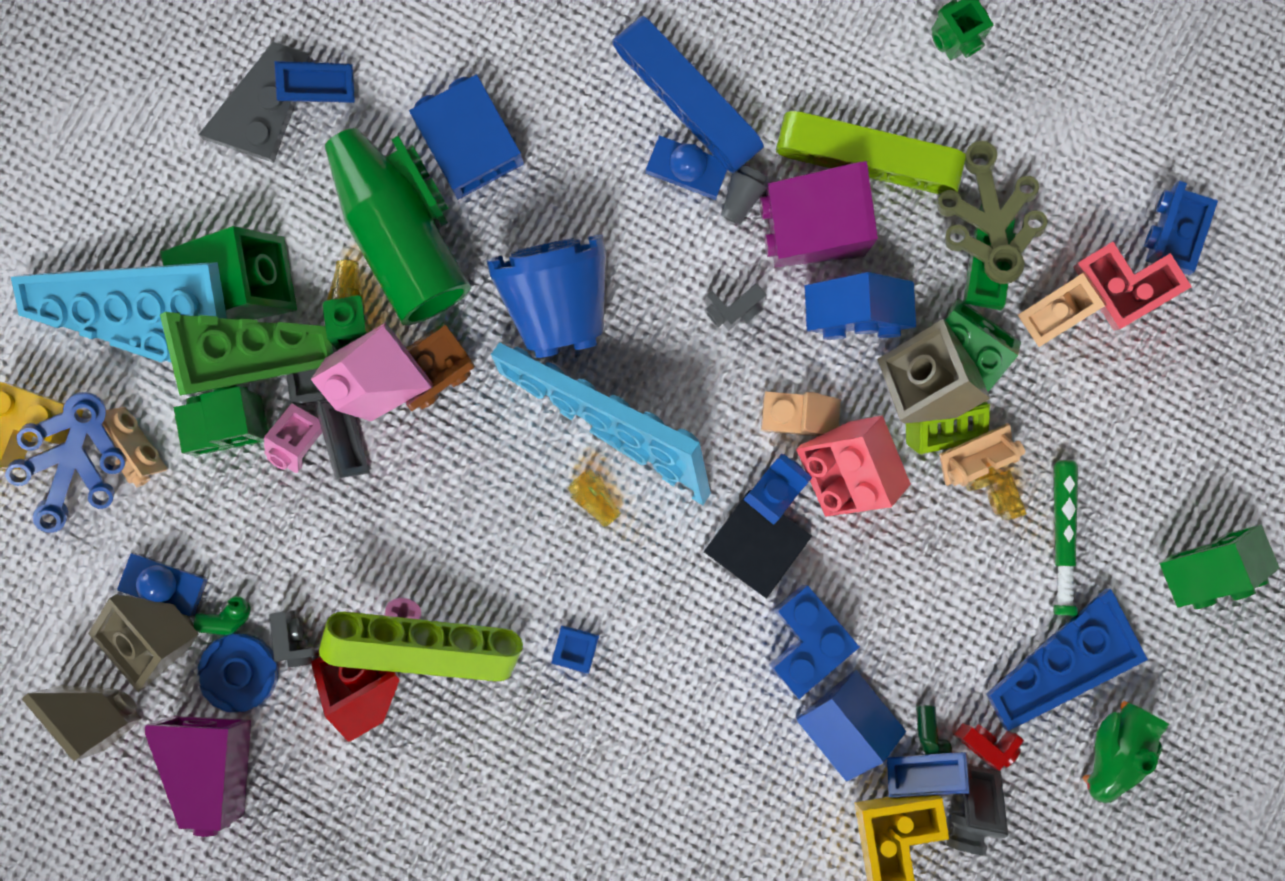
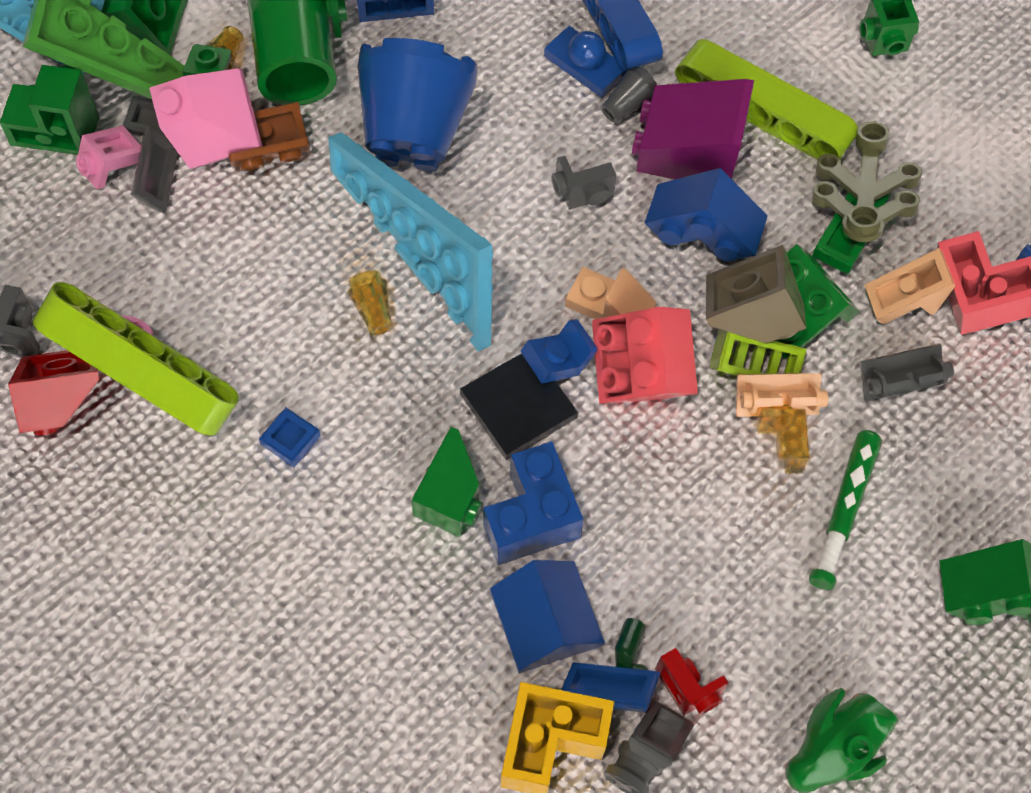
camera: 20 degrees right, 20 degrees down
blue wing [986,588,1148,731] -> none
none -> green slope [411,427,483,537]
none -> dark grey hinge [860,343,954,402]

